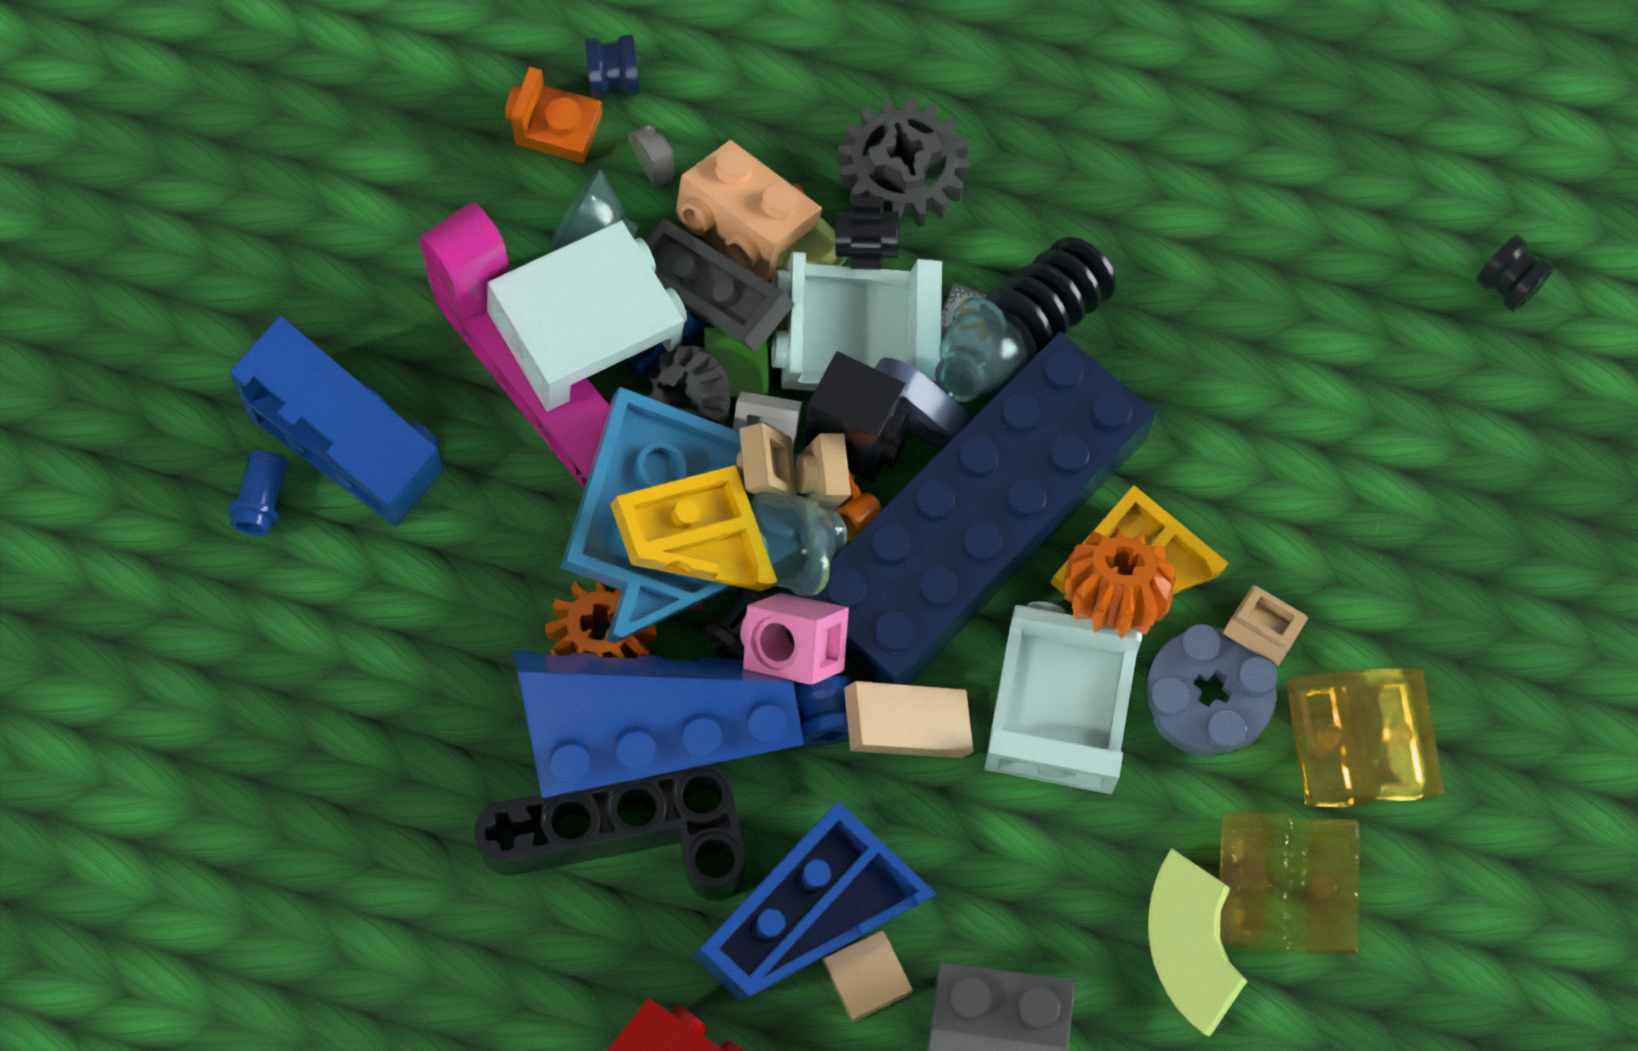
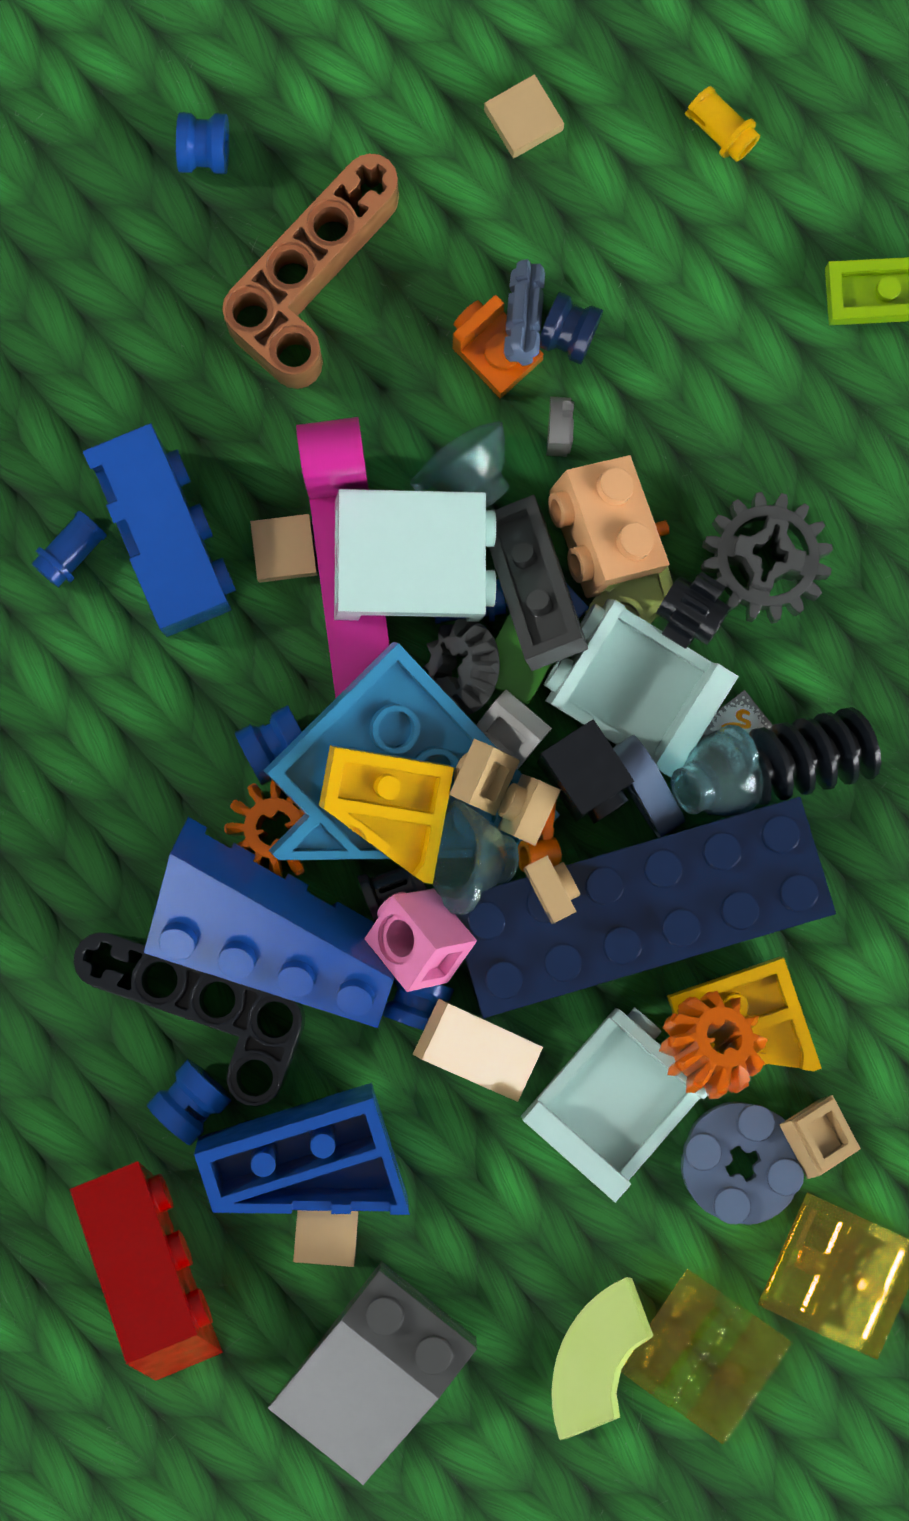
camera: 30 degrees right, 15 degrees up
none -> blue wheel [147,1059,232,1145]
none -> blue wheel [176,112,229,174]
none -> nougat beam [222,153,399,389]
none -> blue wheel [235,705,302,786]
none -> tan tile [250,514,317,583]
none -> sand blue axle [504,259,545,366]
none -> tan plate [523,855,580,924]

